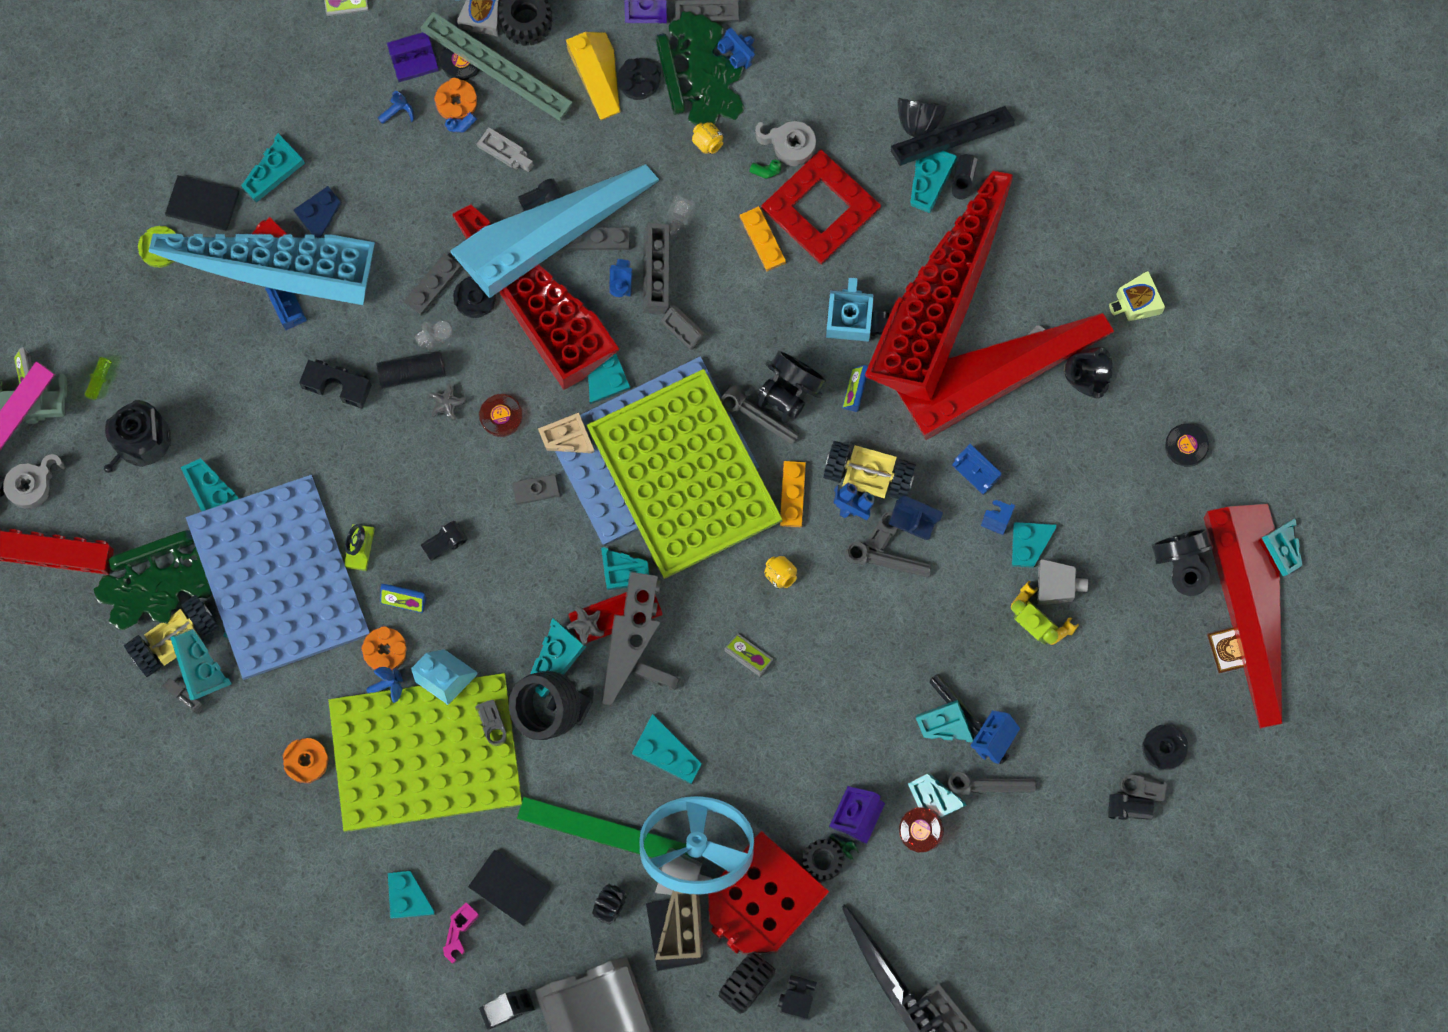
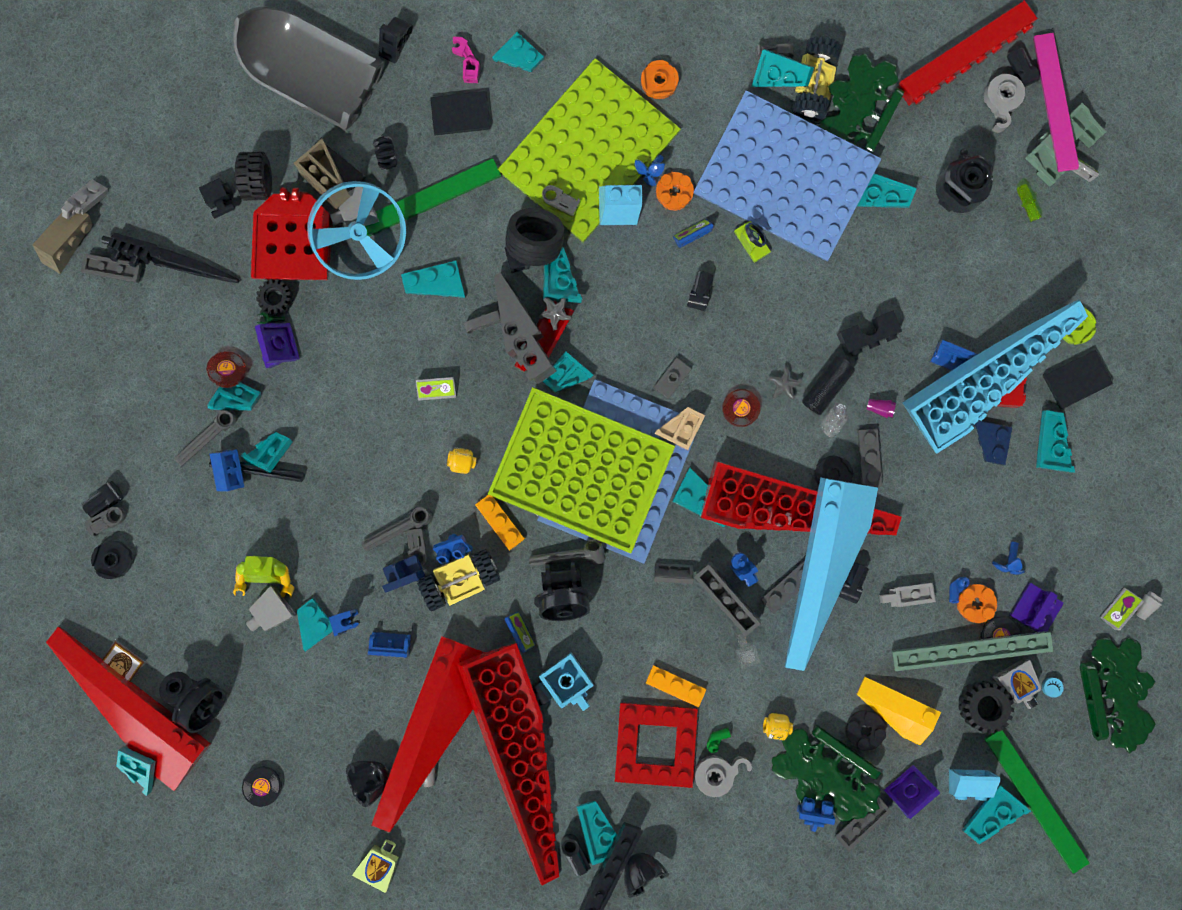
camera: 140 degrees right, 10 degrees up
none -> magenta cone [866,399,896,418]

